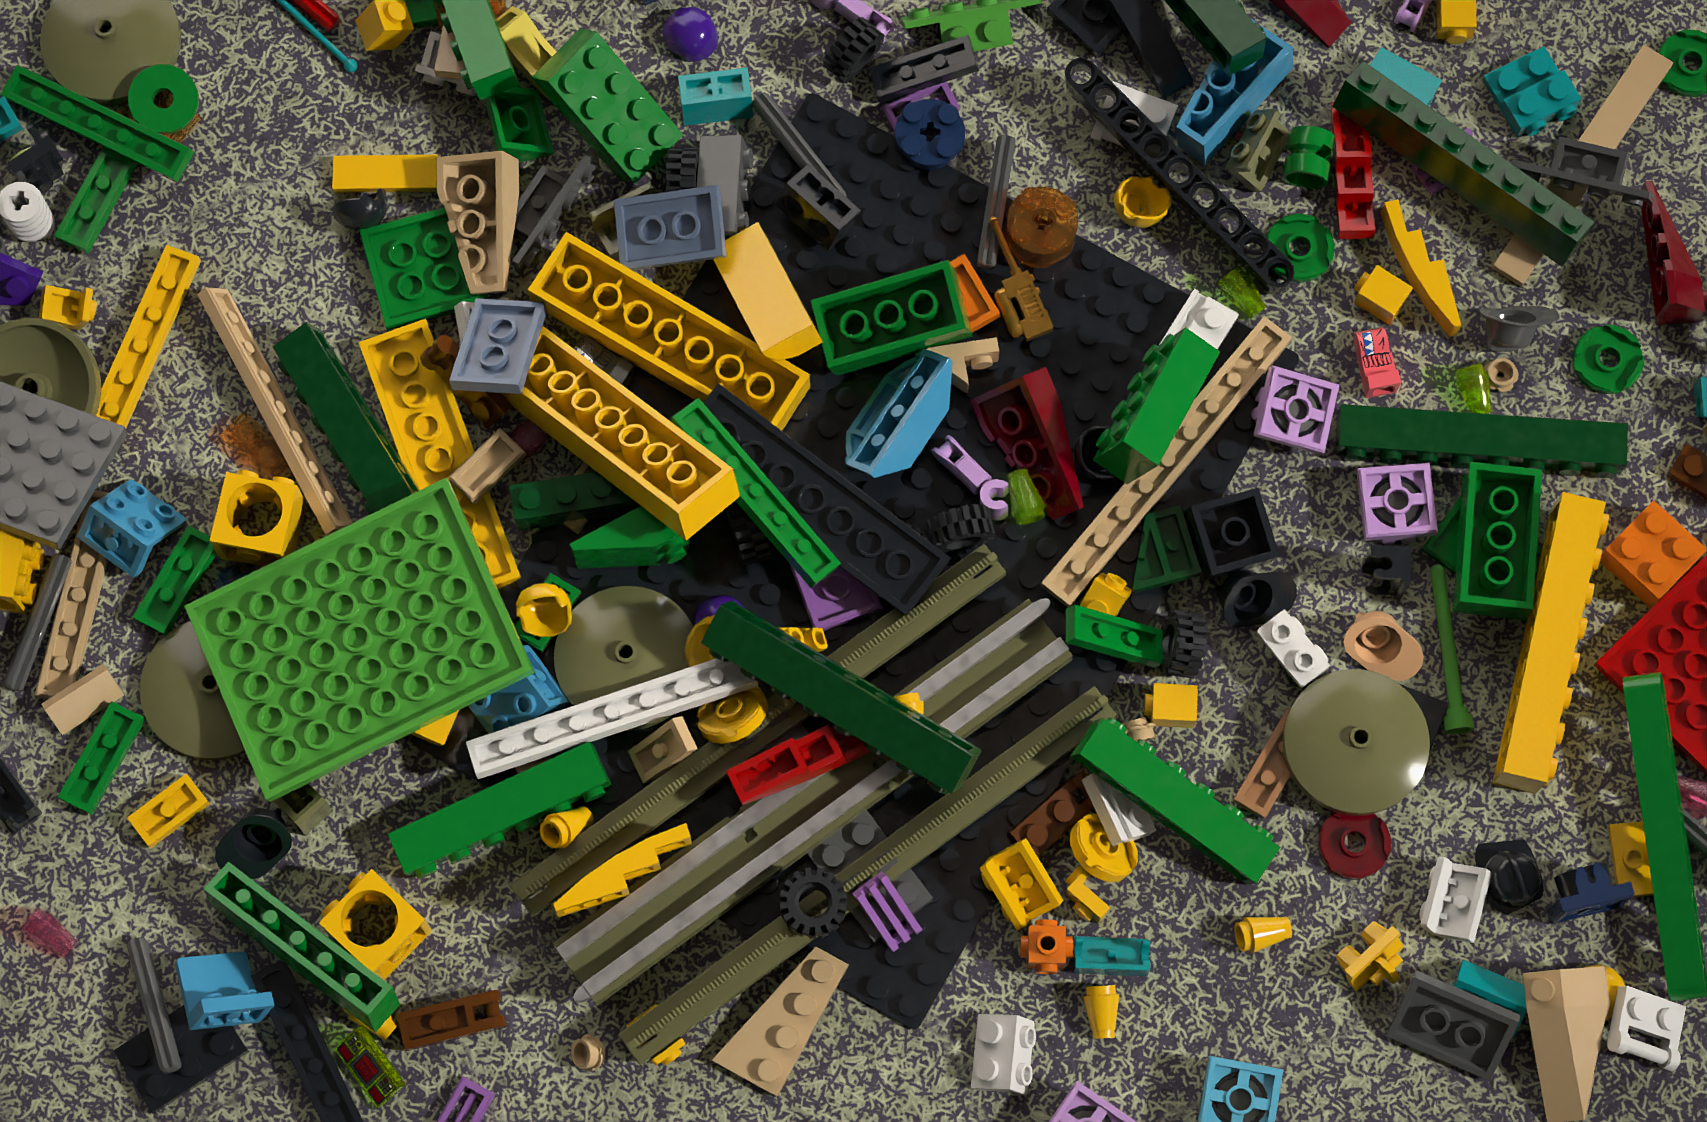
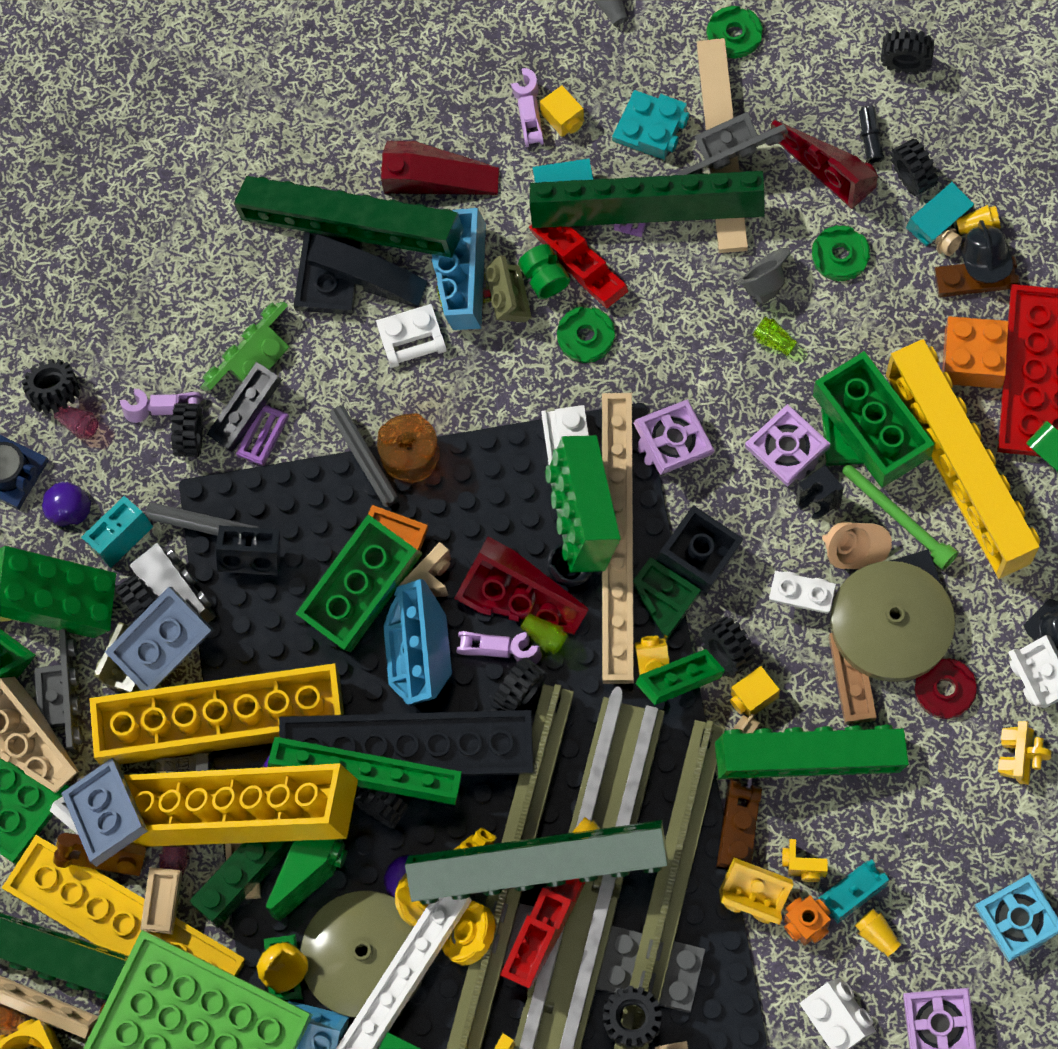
camera: 30 degrees left, 5 degrees down
tan slope [628,716,698,783] -> none
yellow brick [713,222,823,360] -> none
medium lavender tile [790,565,883,631] -> none
medium lavender tile [852,871,922,952] -> none
dark blue plate [895,99,965,170] -> none
pearl gold piece [988,216,1053,342] -> none
black beam [1065,57,1295,295] -> none
yellow tile [1070,813,1138,882] -> none
white plate [1082,774,1156,846] -> none
yellow hair [1113,177,1171,228] -> none
black piece [1214,570,1297,628] -> none
clear neon green cone [1217,266,1267,320] -> none
yellow cone [1234,916,1292,954] -> none
dark green brick [1335,404,1628,478] -> none
yellow brick [1354,265,1413,326] -> none
coral leg [1354,327,1401,398] -> none
yellow slope [1380,199,1461,337] -> none
tan plate [1483,358,1519,392] -> none

